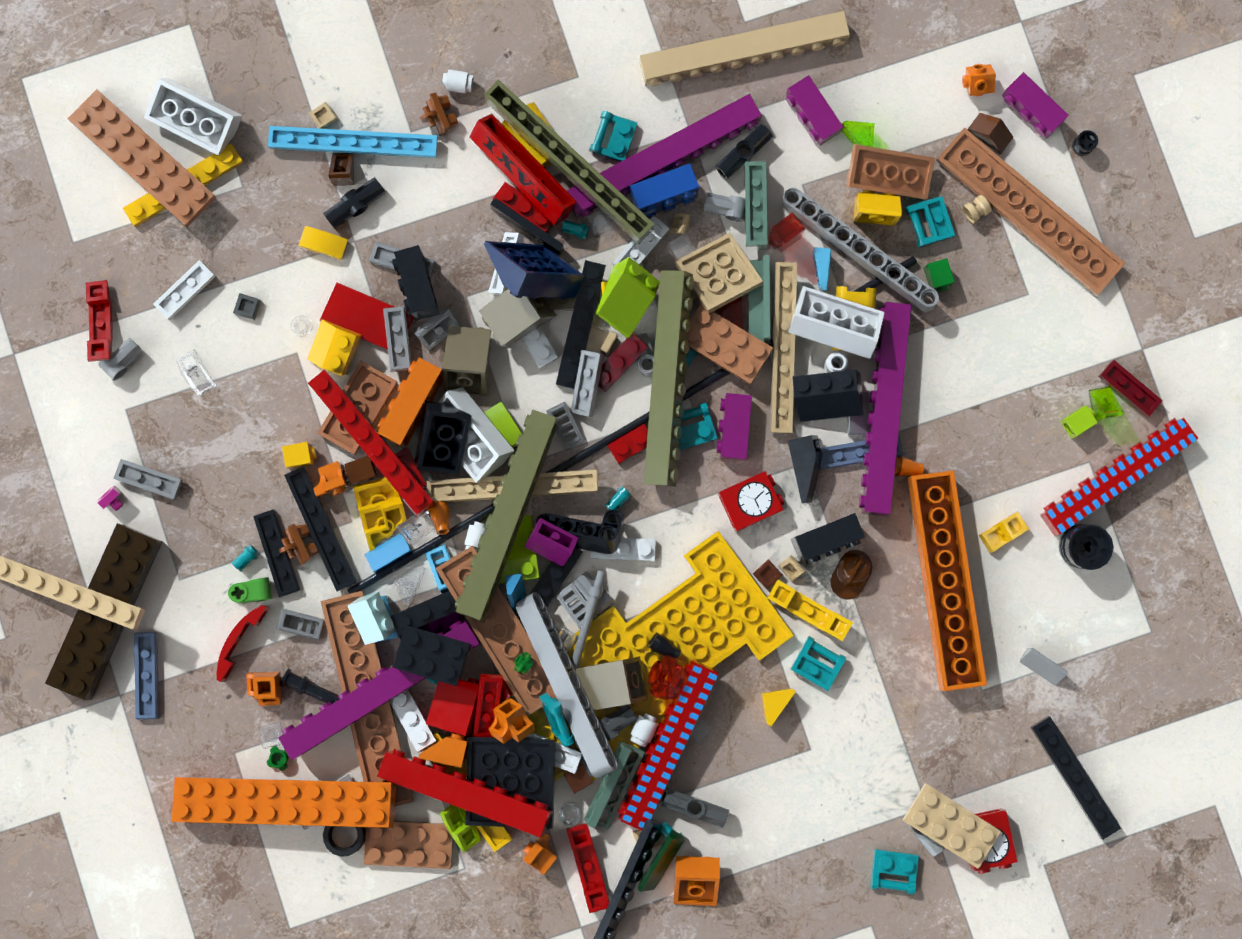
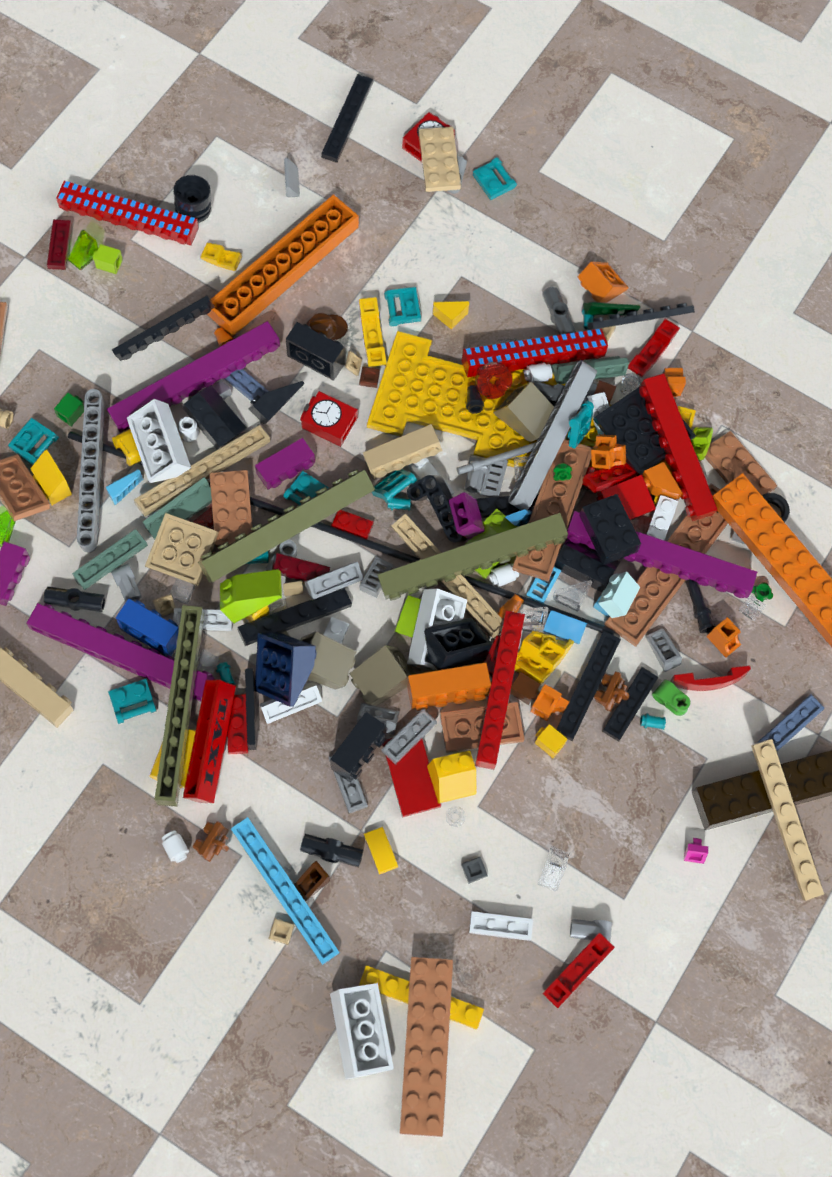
camera: 130 degrees left, 15 degrees down
light grey plate [113,459,183,500] -> none
clear red brick [768,212,805,253] -> none
none -> black plate [112,295,215,361]
none -> tan brick [363,424,442,479]
none -> teal plate [371,469,417,503]

